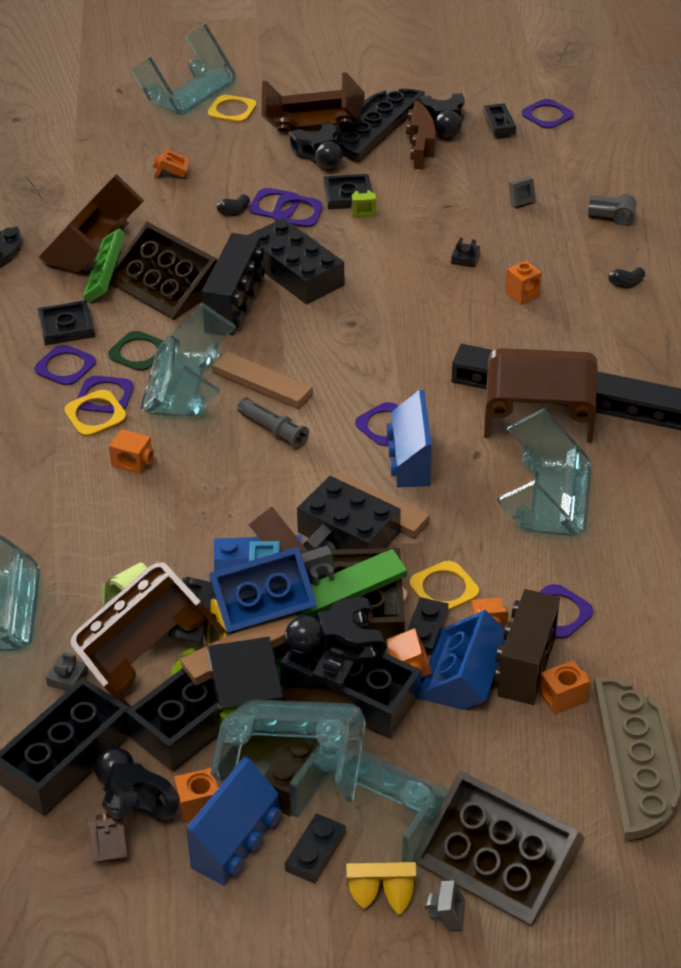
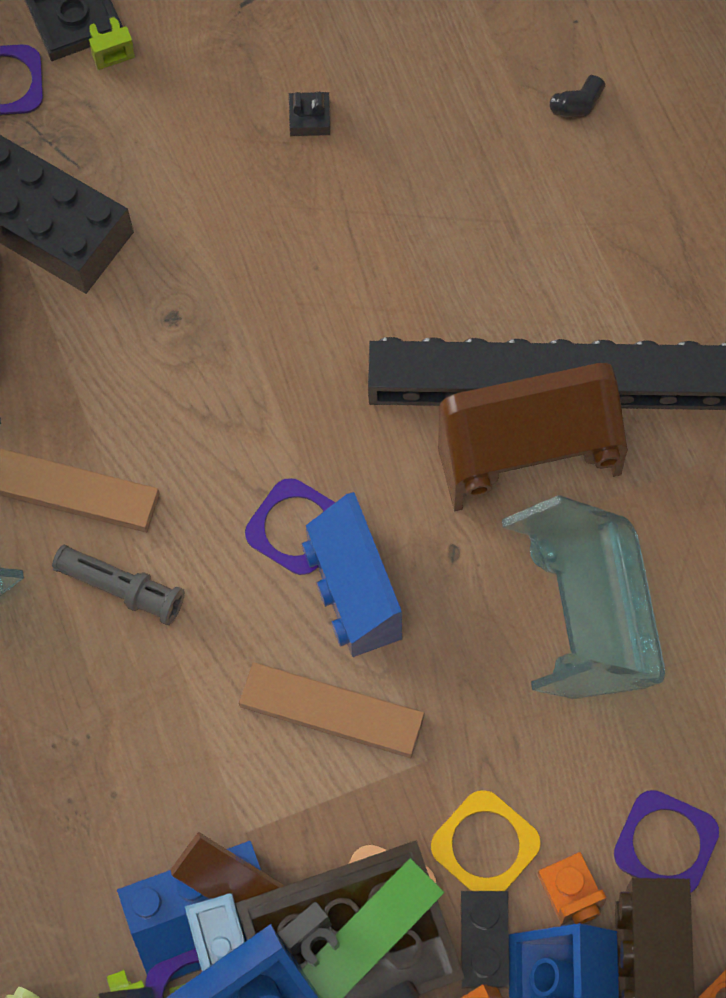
camera: 15 degrees left, 25 degrees up
black brick [297,476,401,550] -> none
dark grey tile [303,524,335,550] -> none
orange brick [505,260,542,305] -> none

